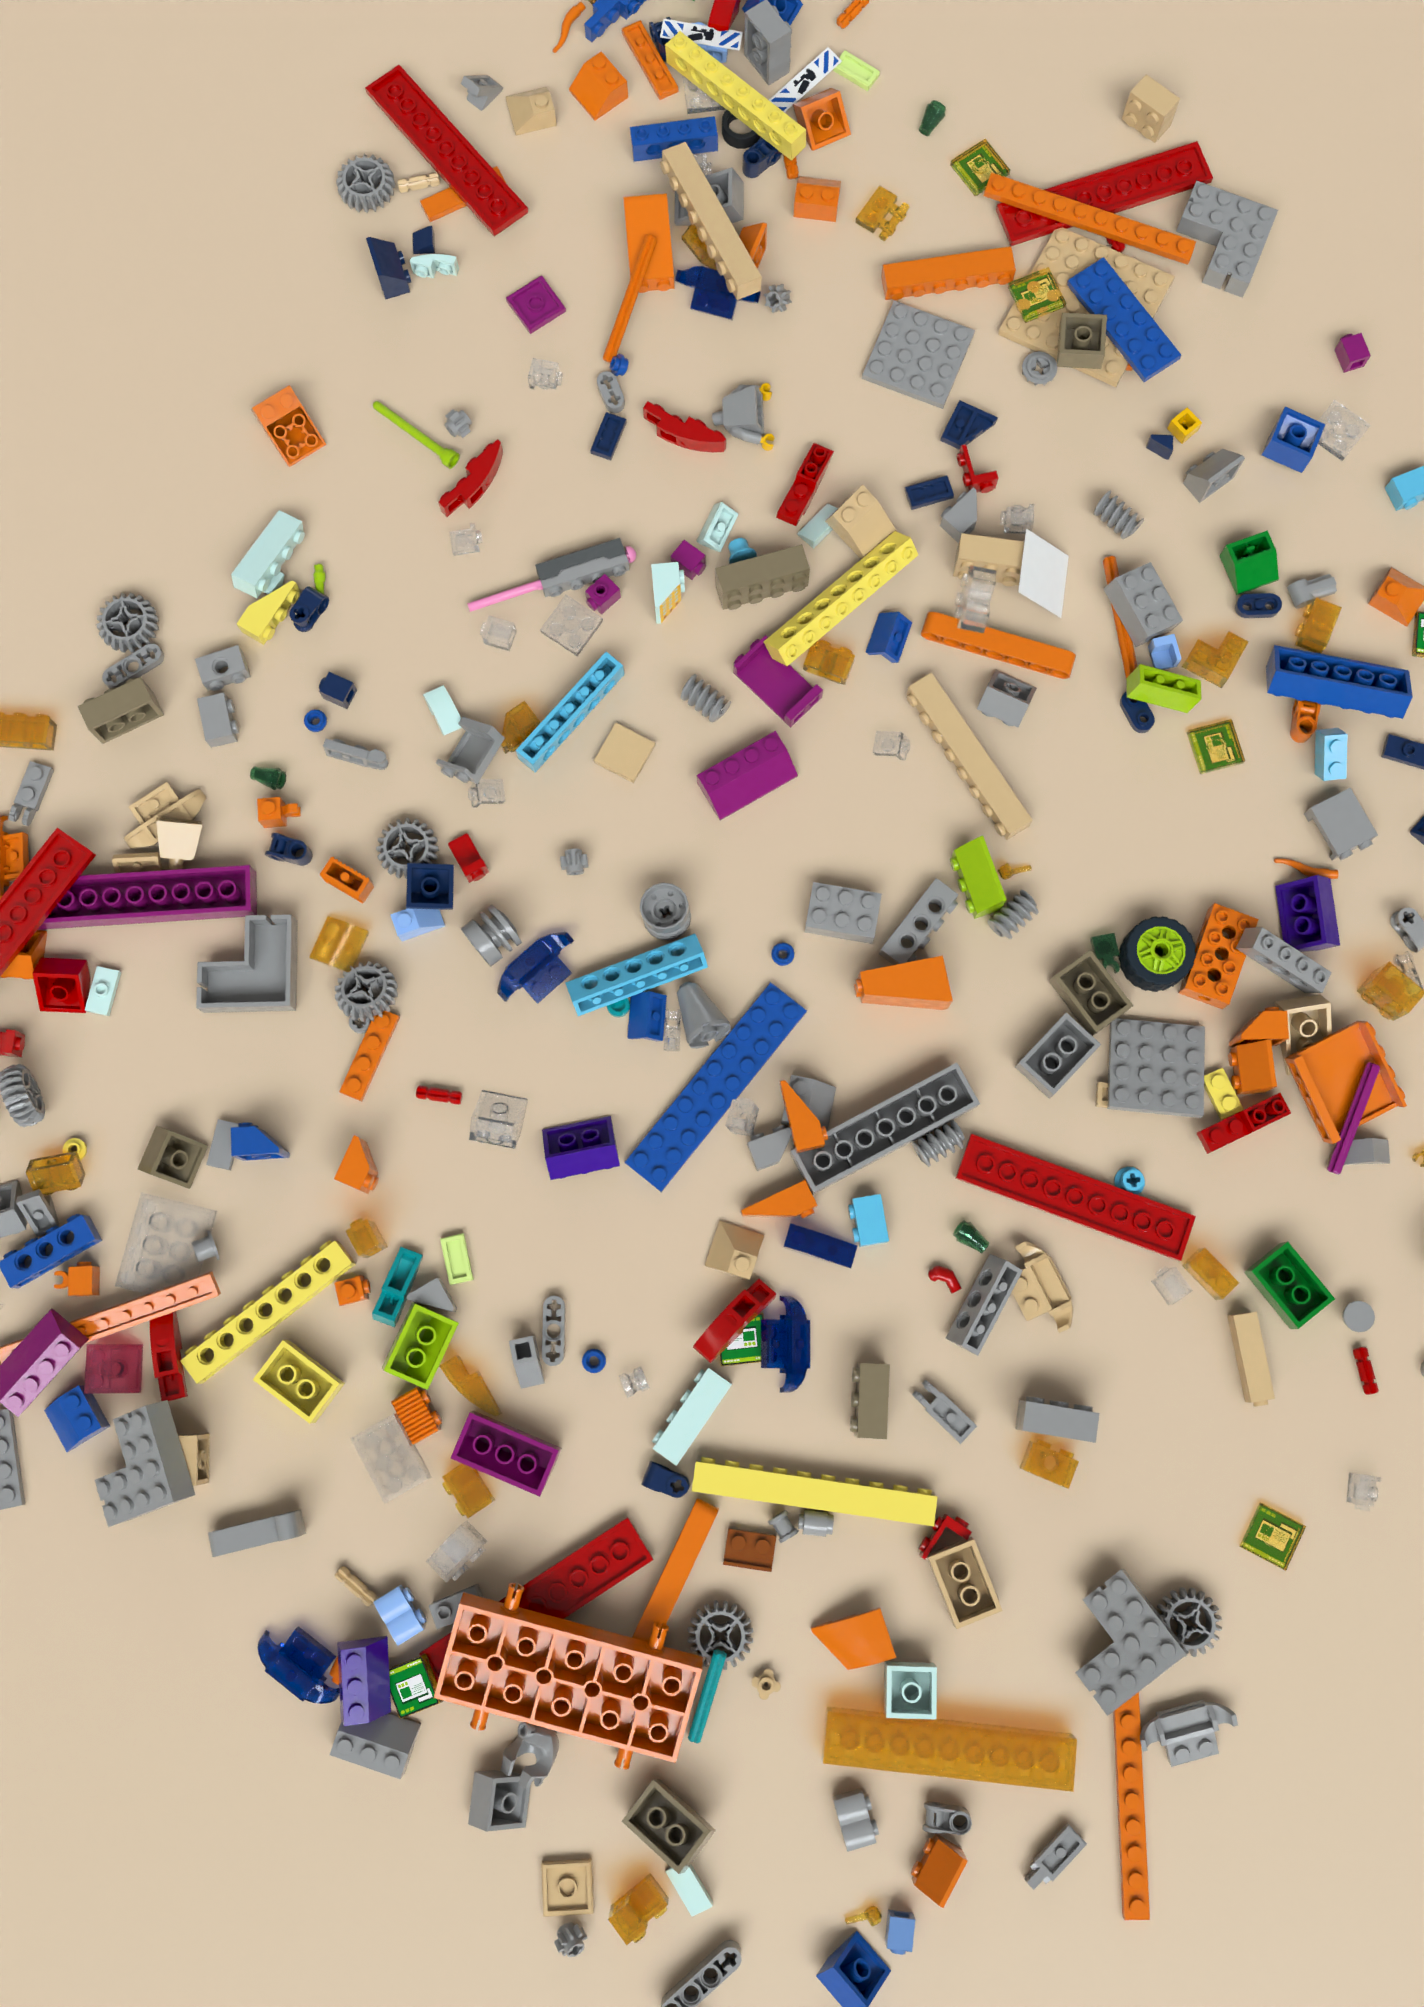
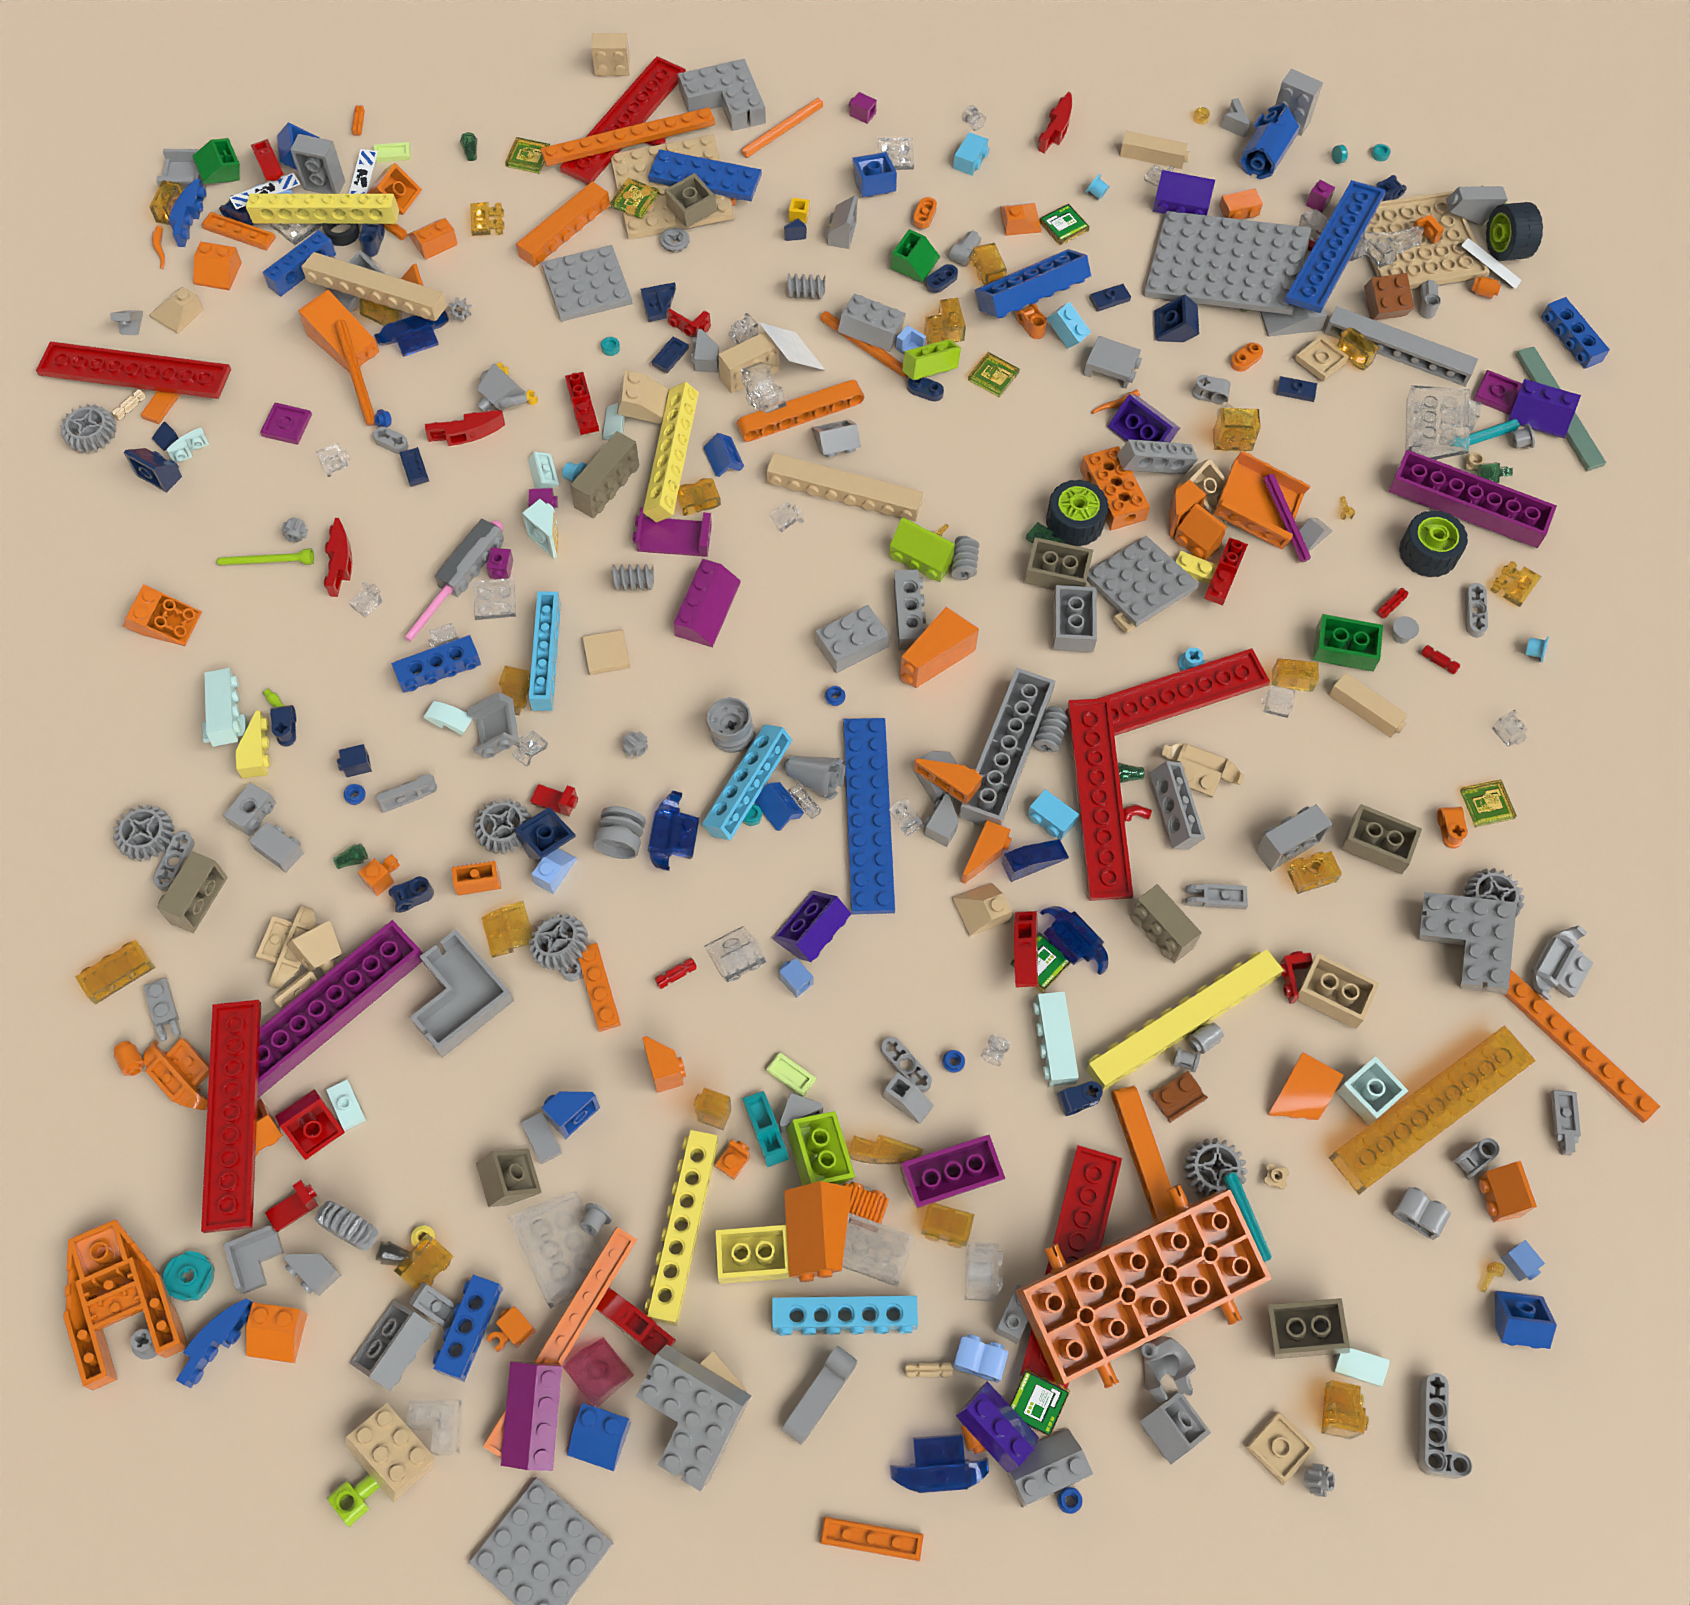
camera: 45 degrees left, 15 degrees down
none -> clear smoke cone [375,1241,414,1267]
none -> blue brick [391,635,481,693]
none -> teal tile [601,337,620,356]
none -> orange axle [742,98,823,158]
none -> medium azure brick [772,1296,918,1336]
none -> medium blue brick [779,958,813,998]
none -> orange slope [784,1181,851,1282]
none -> orange tile [820,1517,924,1562]
none -> orange plate [913,197,937,229]
none -> blue plate [1057,1487,1082,1514]
none -> red plate [1068,698,1134,901]
none -> dark tan brick [1341,804,1422,874]
none -> red axle [1377,588,1409,619]
none -> orange piece [1437,807,1468,849]

